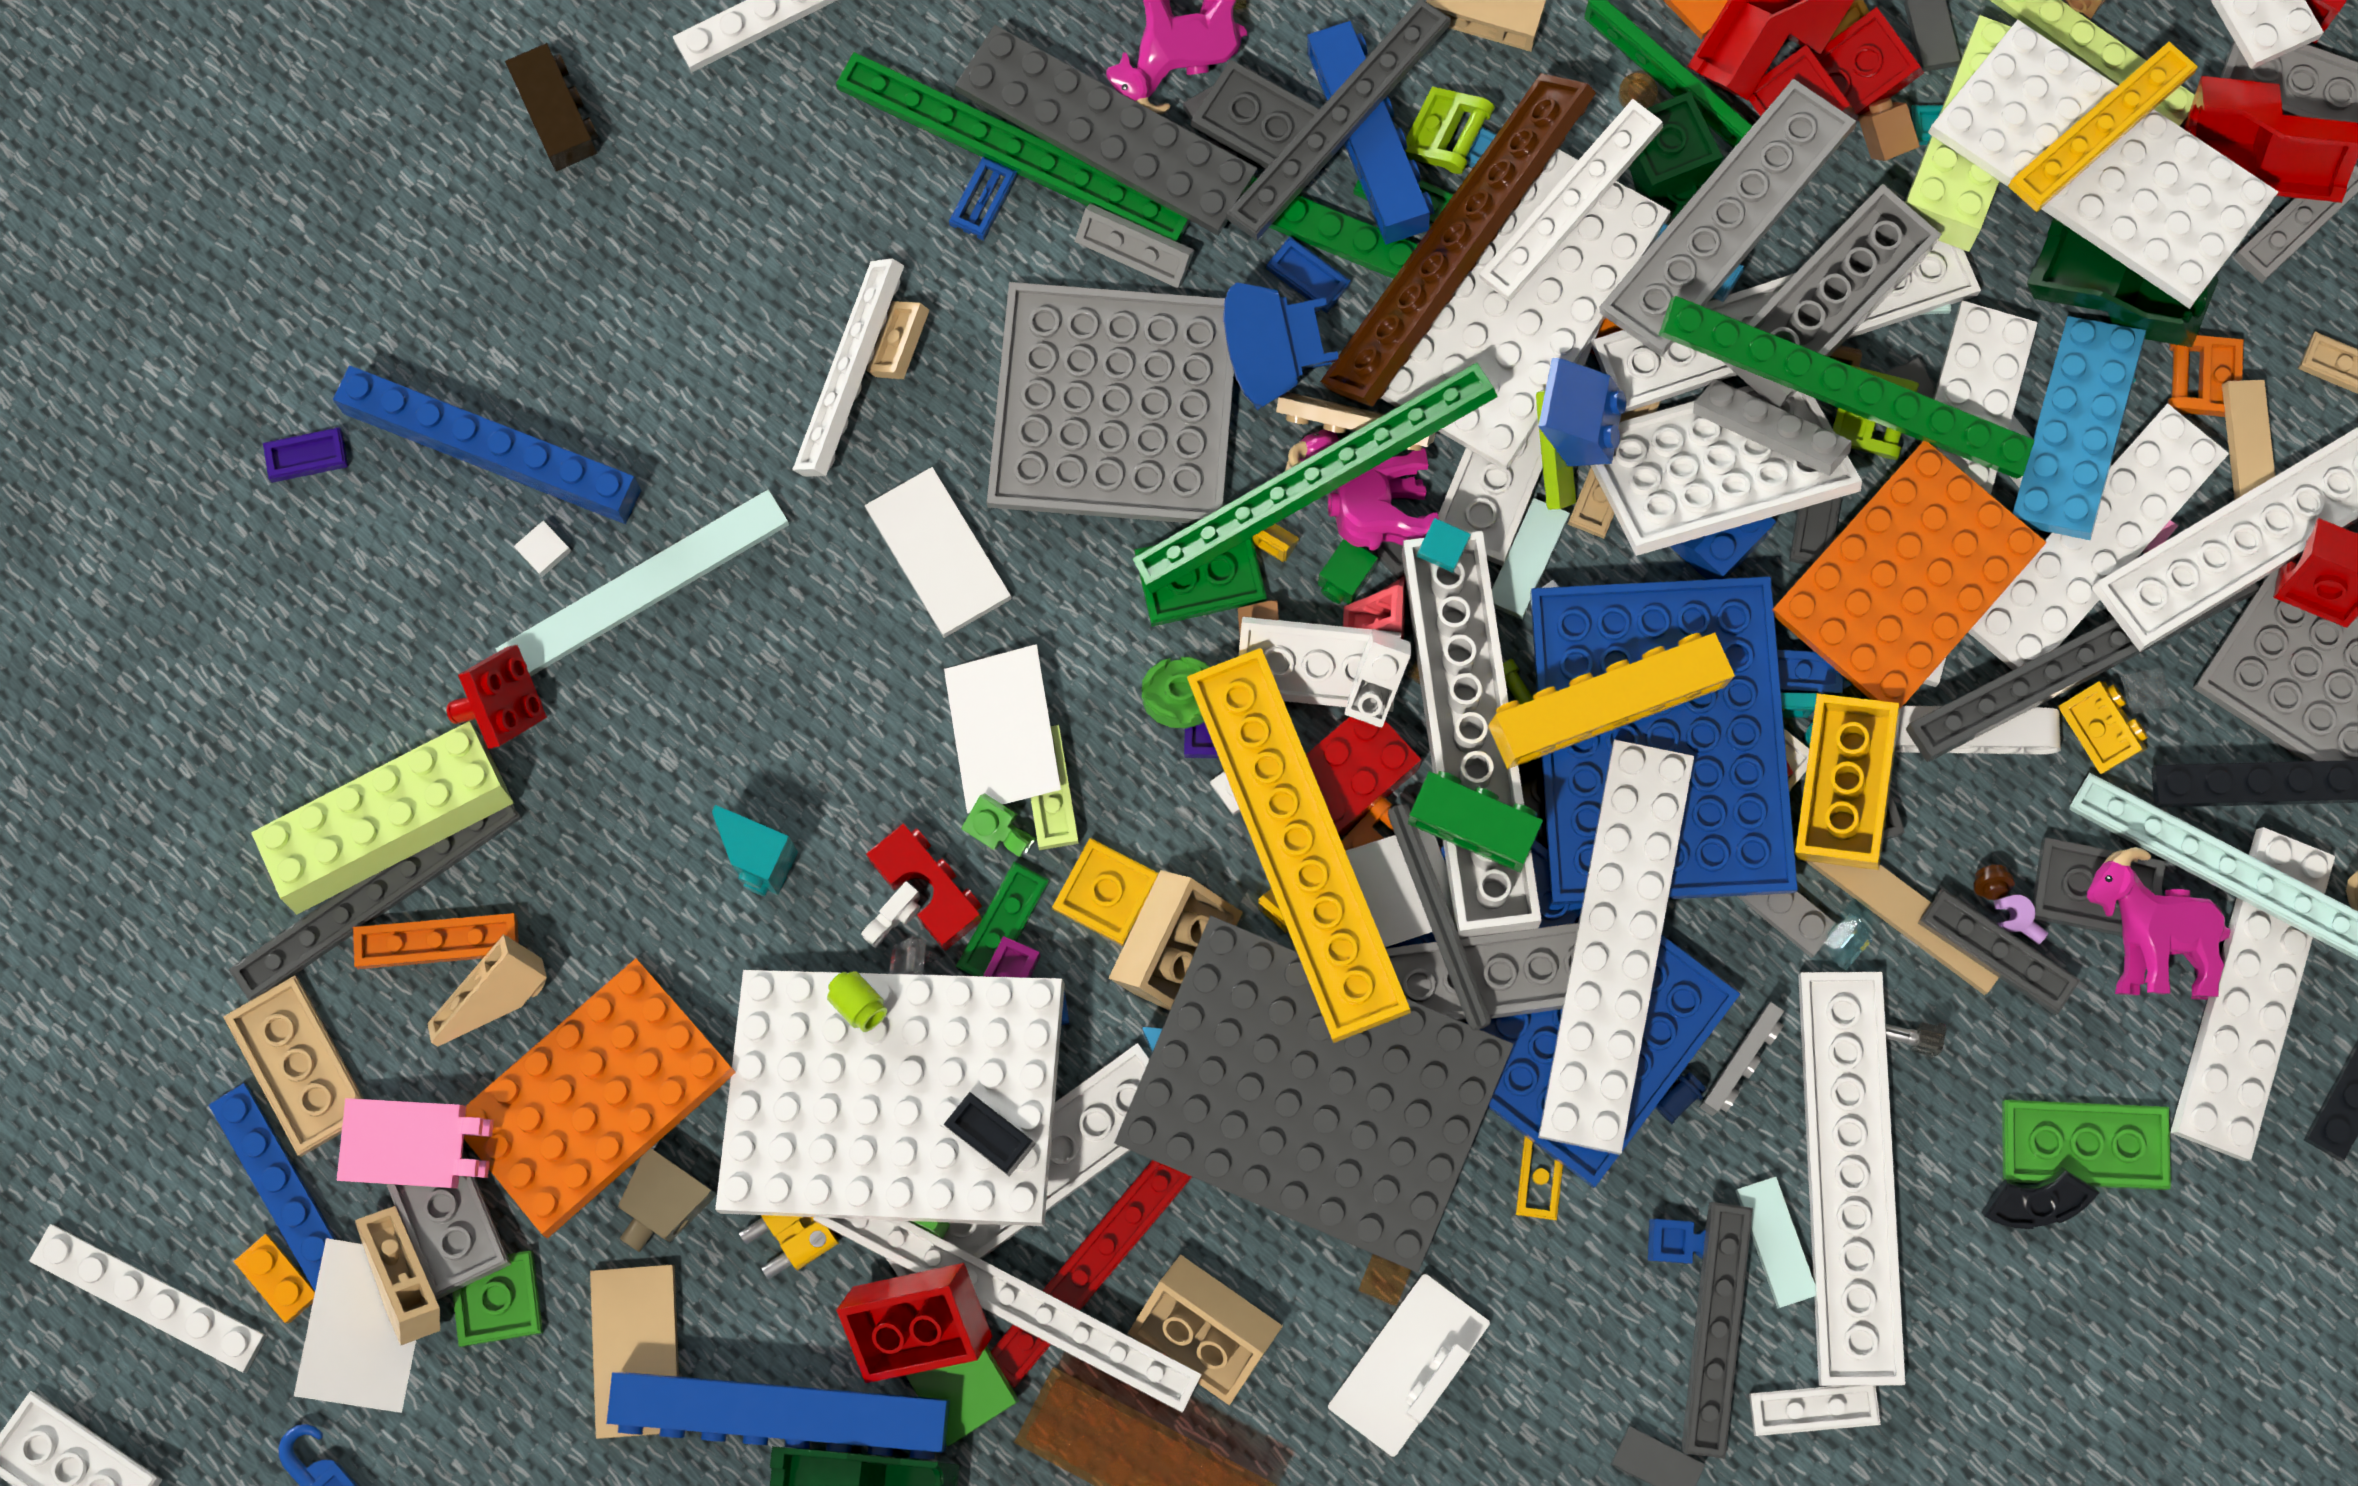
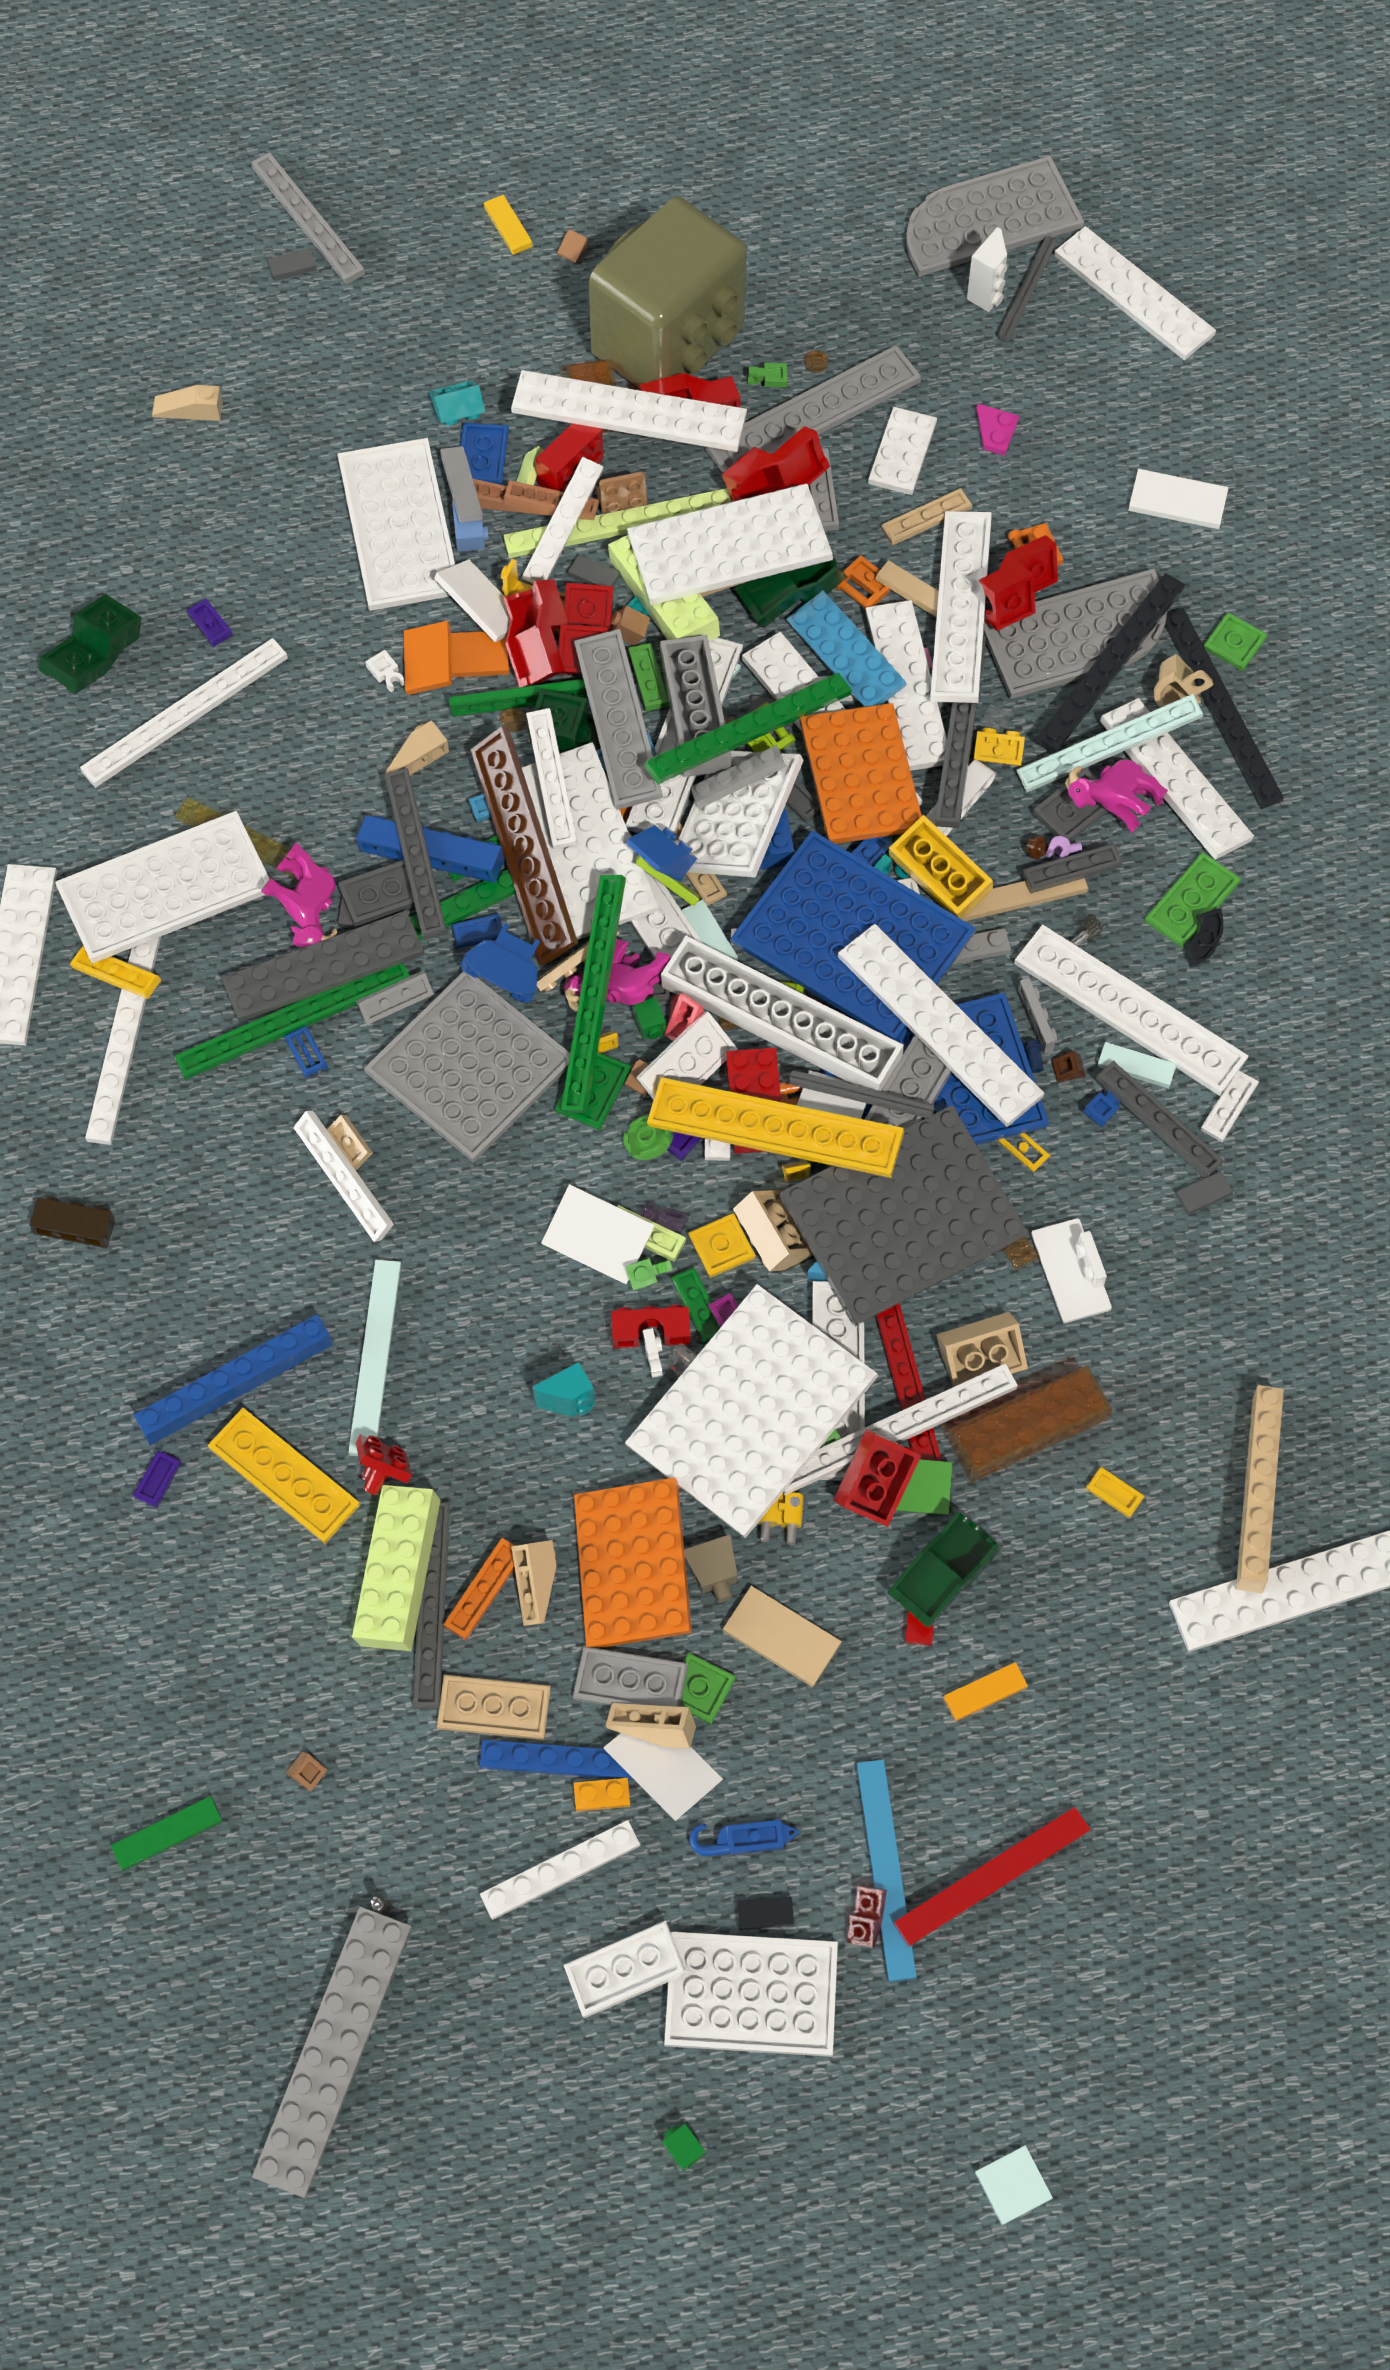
camera: 55 degrees left, 10 degrees down
bright pink tile [337,1098,494,1189] -> none
white tile [514,521,571,577] -> none
blue brick [606,1372,950,1459] -> none
lime brick [827,971,887,1032] -> none
white tile [865,467,1012,638] -> none
black tile [943,1092,1035,1177] -> none
white slope [1344,629,1411,728] -> none
lime plate [1404,86,1495,174] -> none
green brick [1408,771,1543,873] -> none
teal tile [1417,518,1471,573] -> none
yellow brick [1488,633,1735,769] -> none
clear light blue plate [1824,913,1872,970] -> none
yellow tile [2008,41,2198,212] -> none
none -> yellow plate [208,1408,360,1544]
none -> medium nougat slope [286,1752,327,1792]
none -> bright green plate [628,643,669,712]
none -> clear purple plate [642,1203,689,1232]
none -> reddish brown slope [1051,1051,1086,1082]

